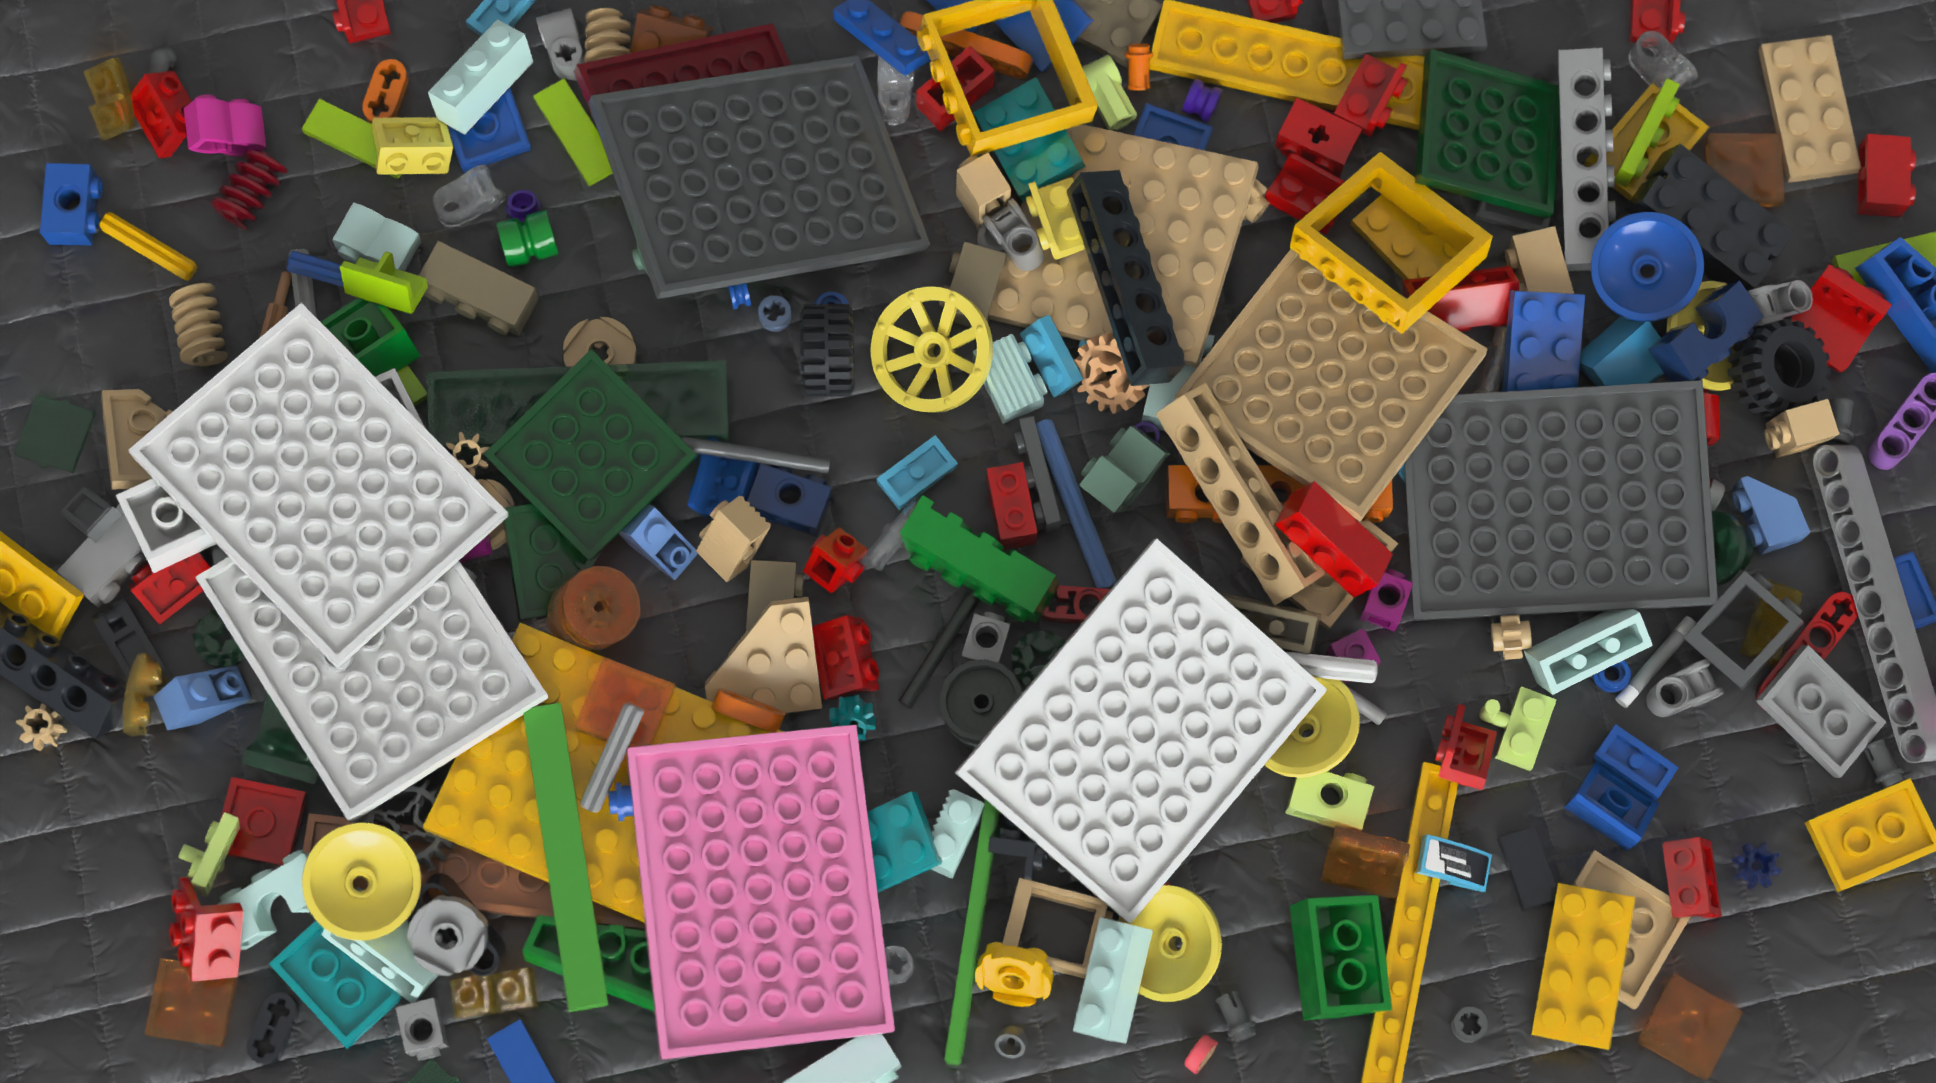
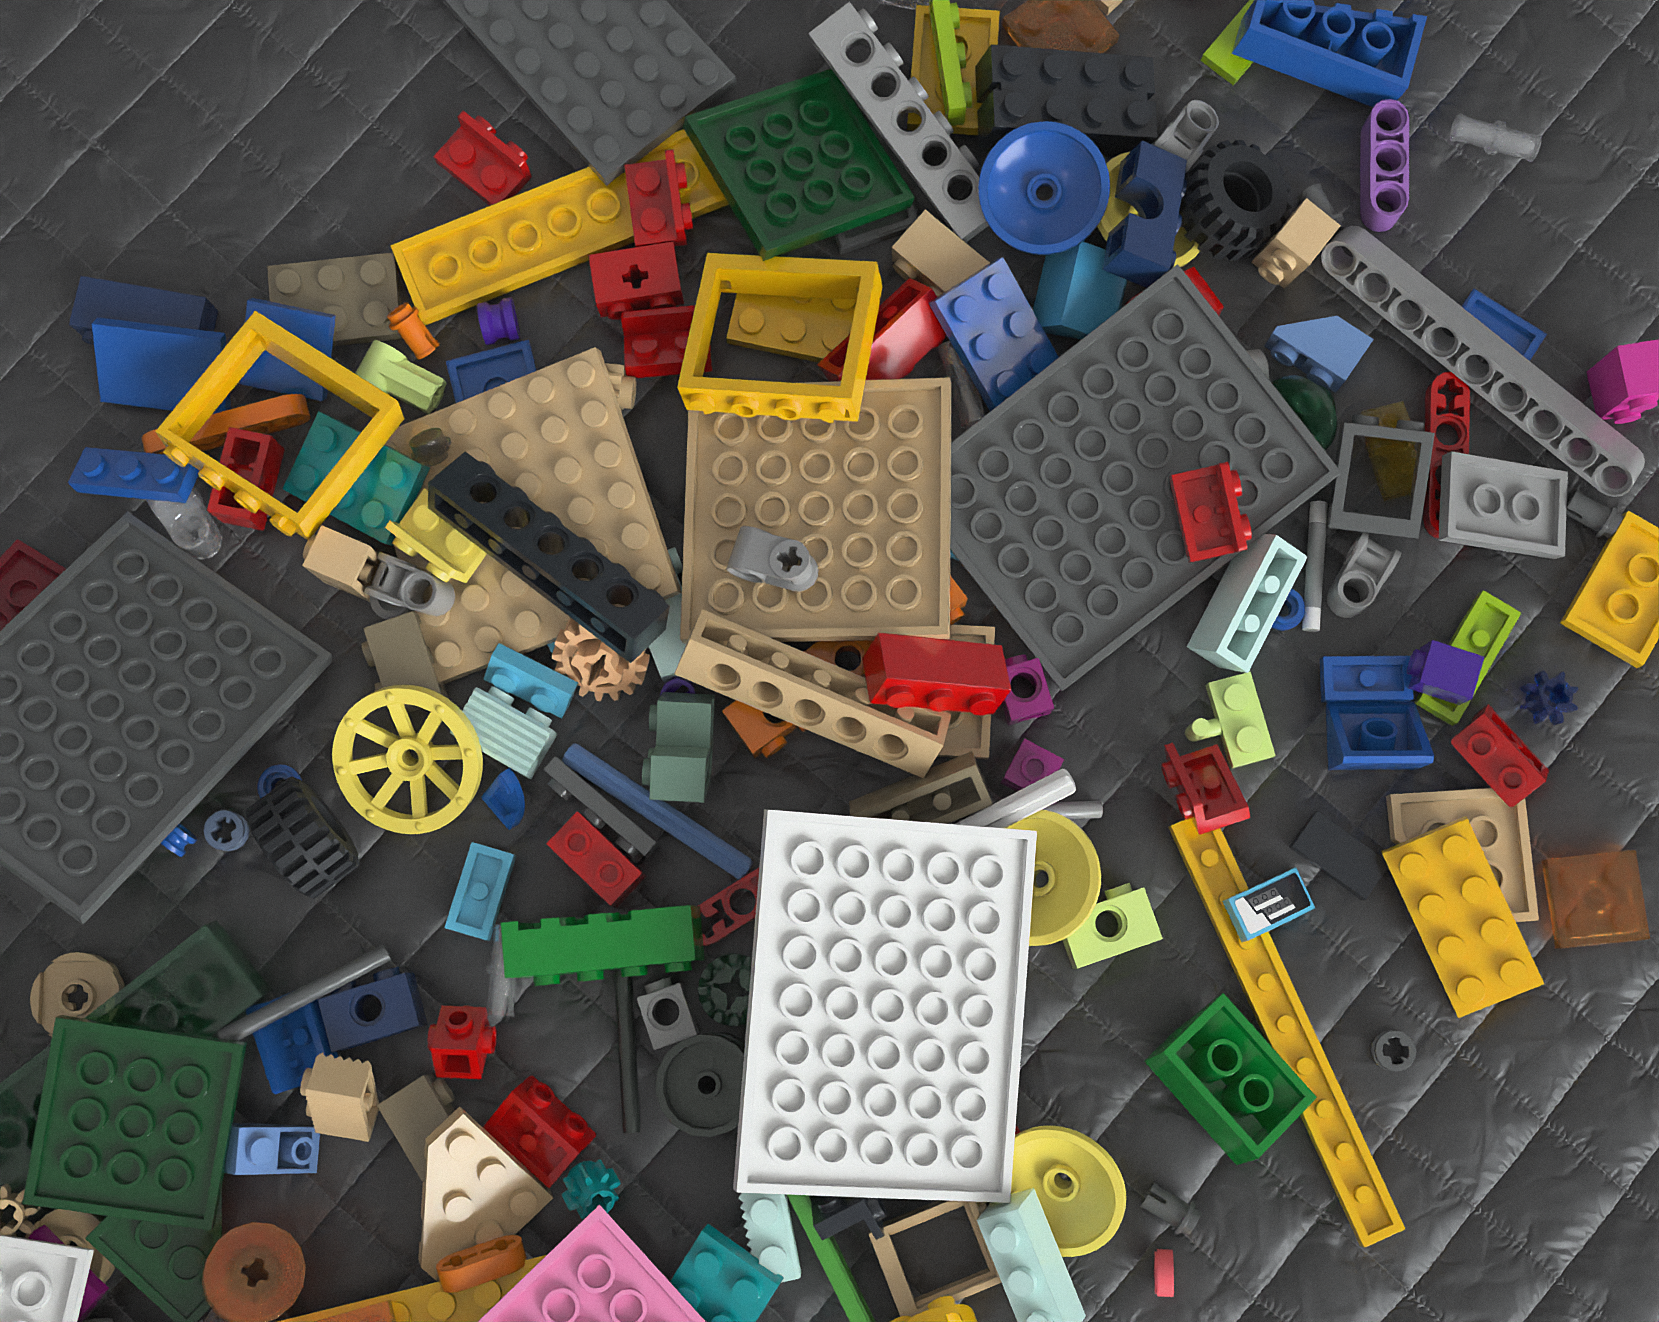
camera: 30 degrees left, 5 degrees up
clear orange bracket [1322,826,1410,899] -> none
tan gear [1491,615,1532,660] -> none
red bracket [1791,264,1892,372] -> none
none -> clear smoke plate [409,428,452,467]
none -> blue tile [481,768,525,830]
none -> light grey piece [726,526,819,592]
none -> red bracket [1169,461,1252,563]
none -> dark purple brick [1407,640,1484,705]
none -> lime plate [1414,590,1521,726]

